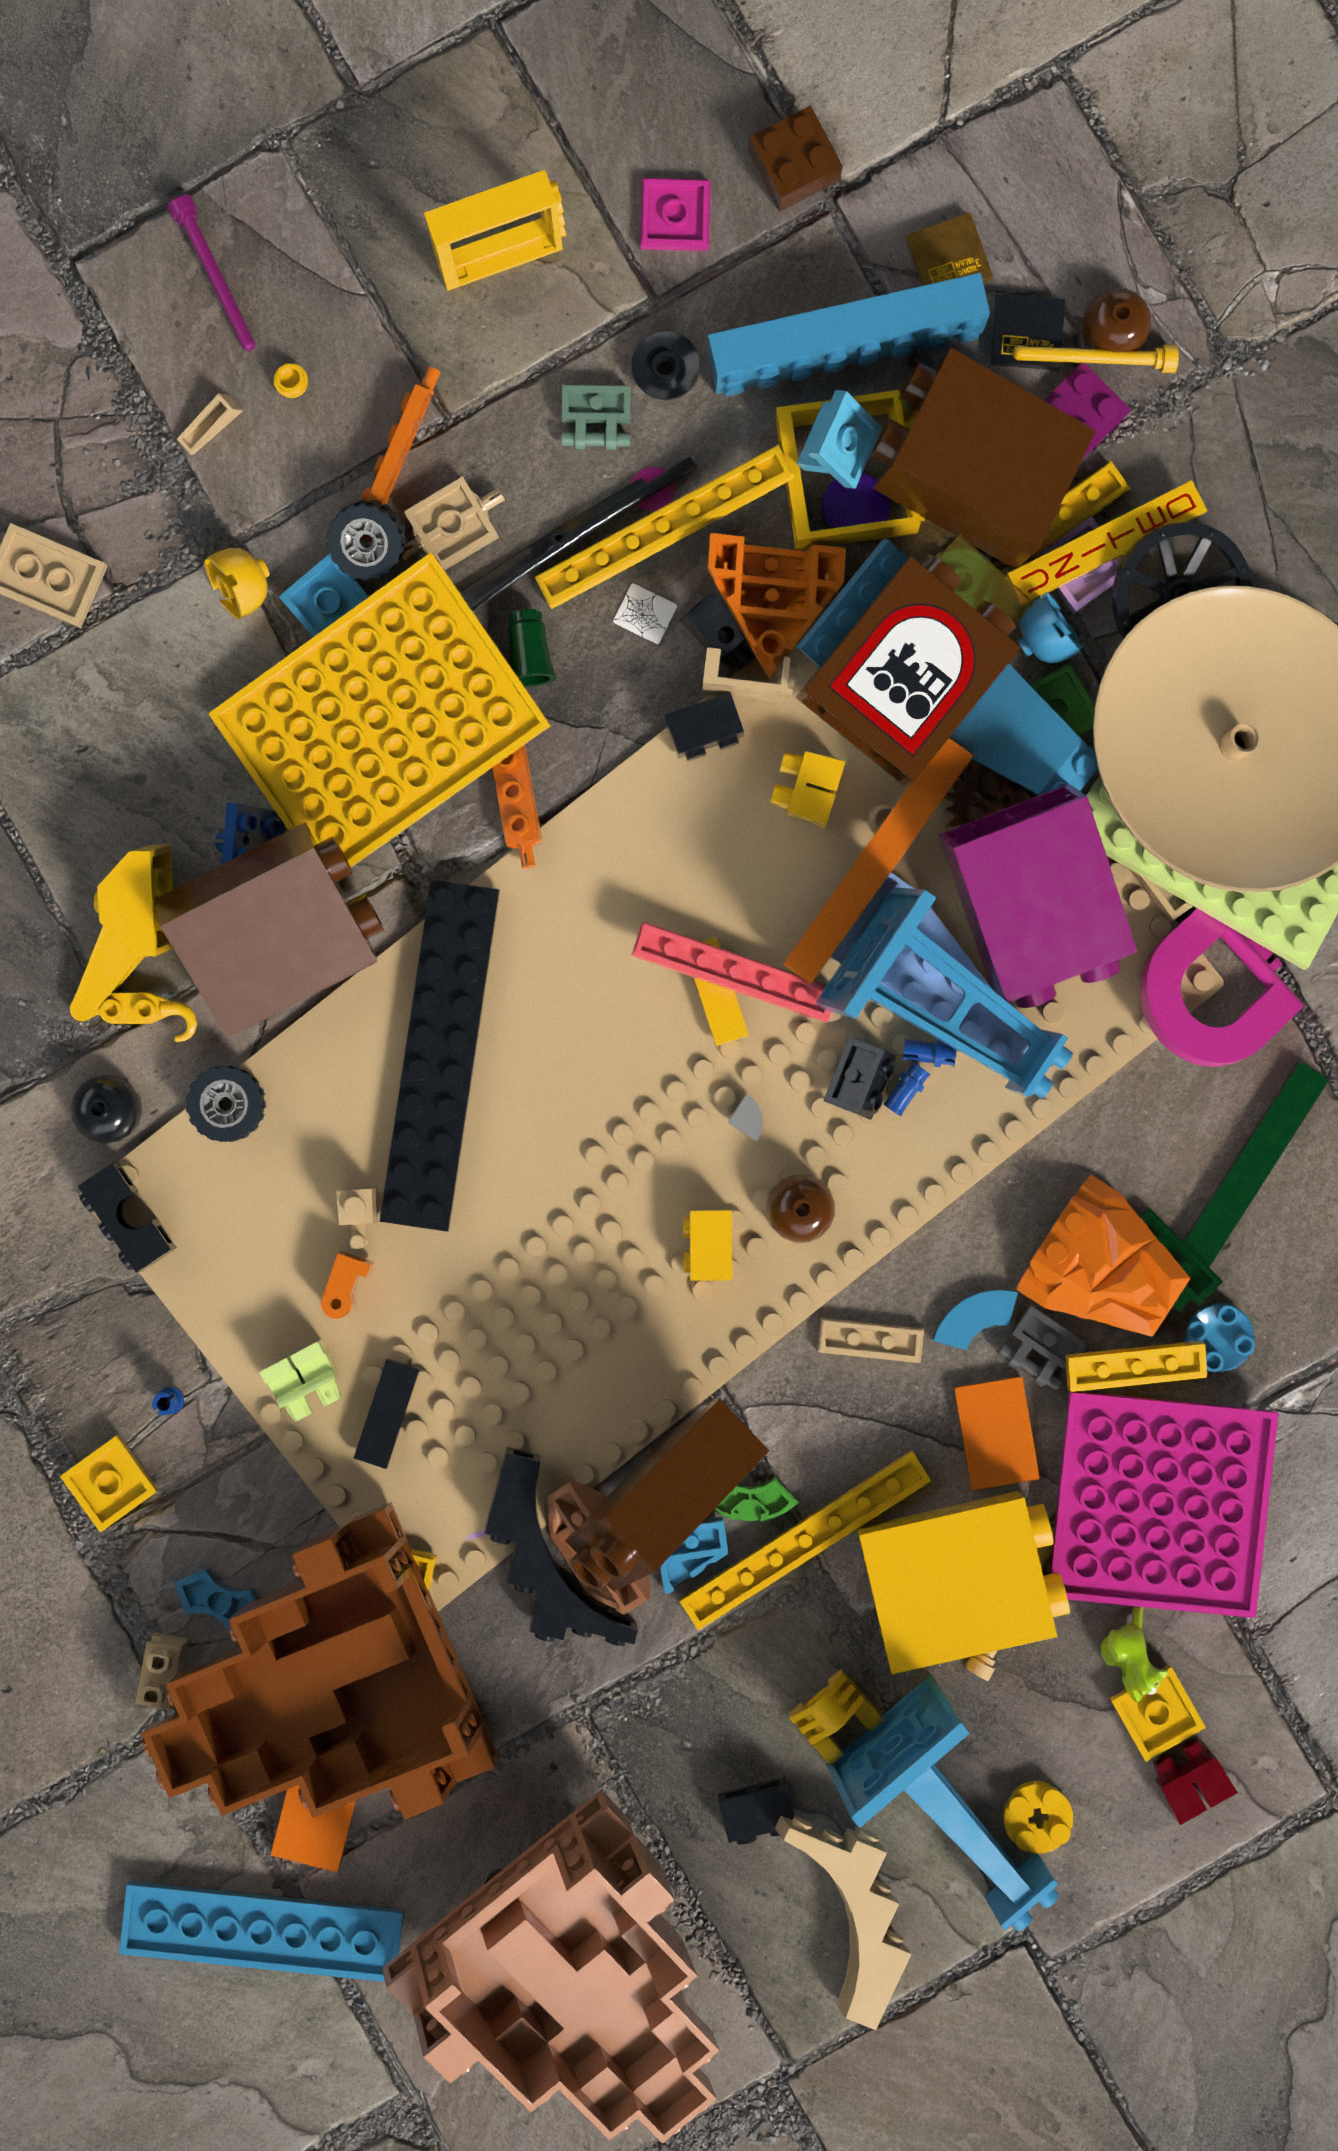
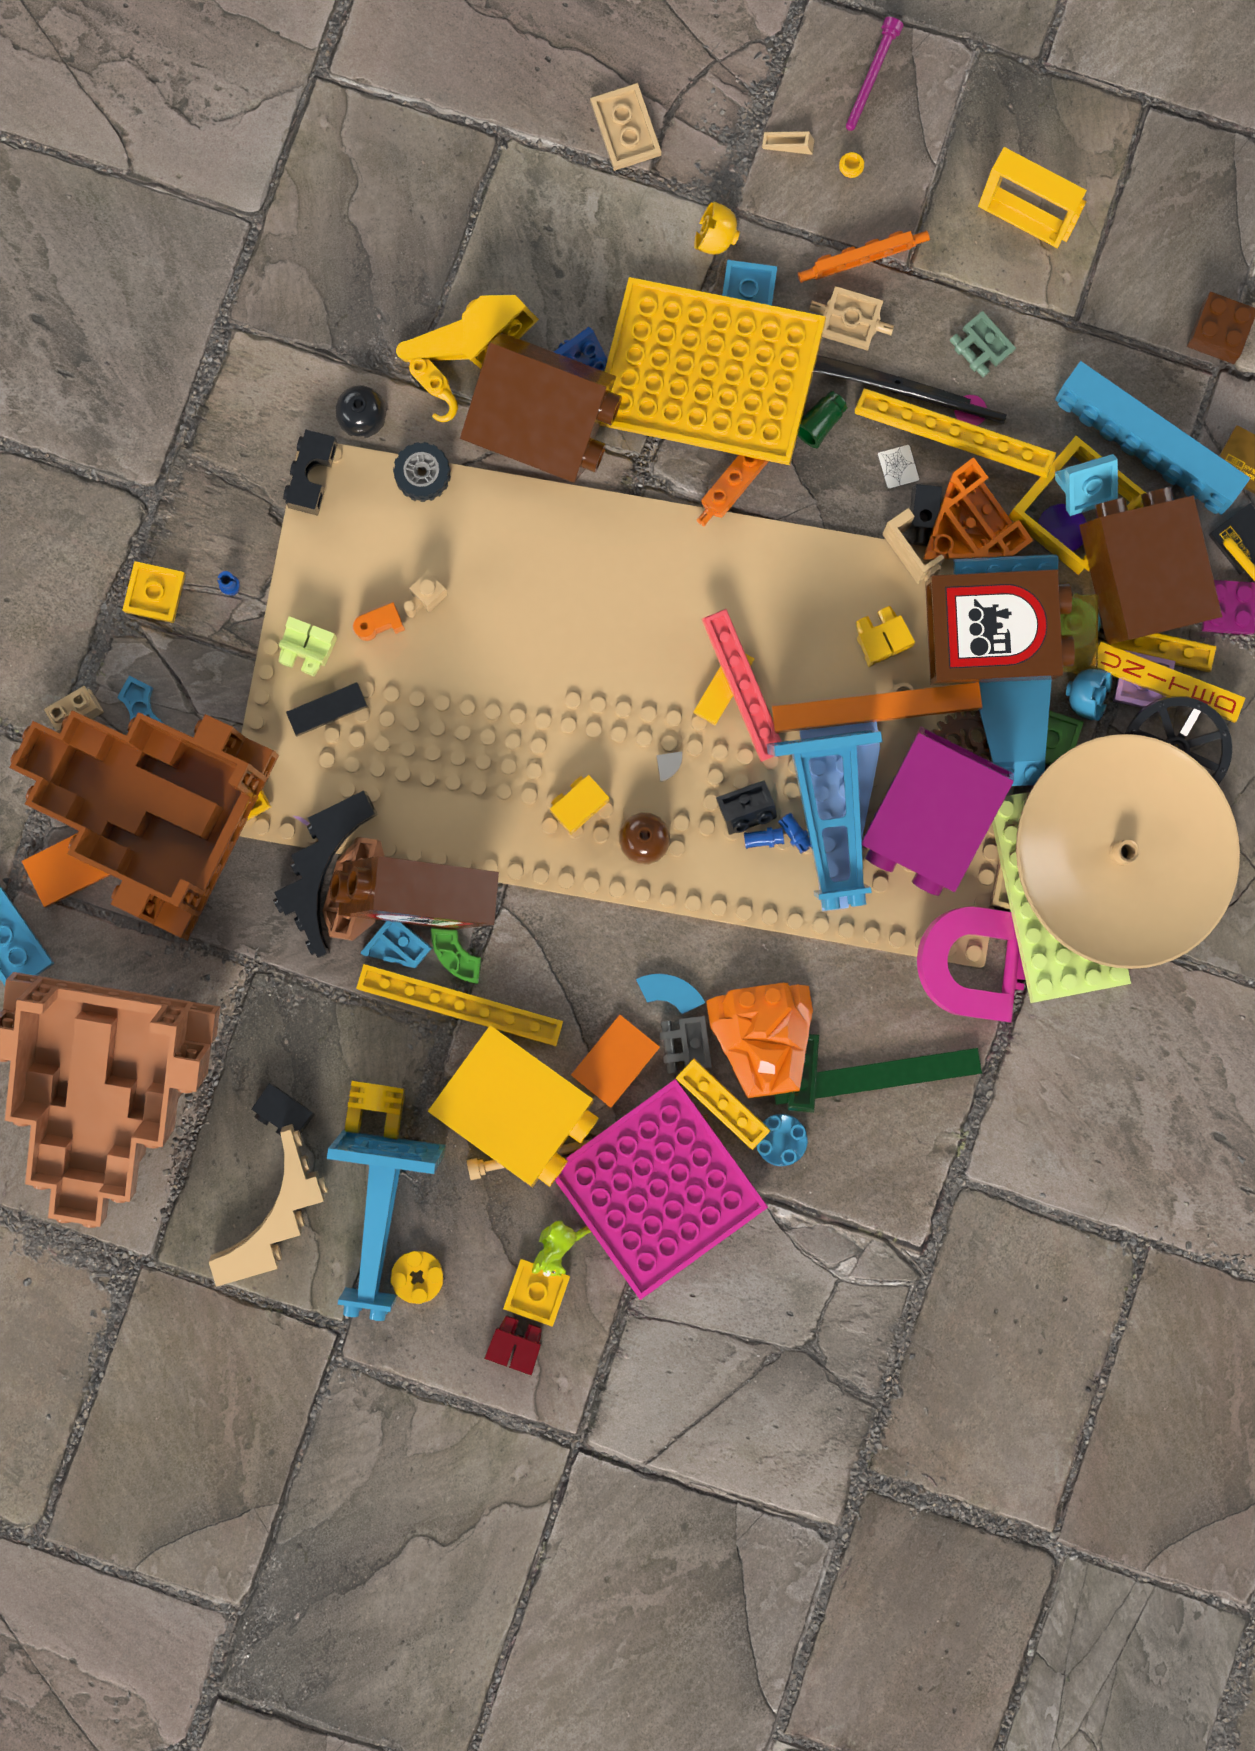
camera: 50 degrees right, 5 degrees down
black wheel [327,499,407,581] -> none
black plate [379,879,500,1232] -> none
black dish [631,331,700,400] -> none
dark pink tile [640,178,711,252] -> none
black brick [665,692,744,761] -> none
tan tile [817,1317,924,1363] -> none

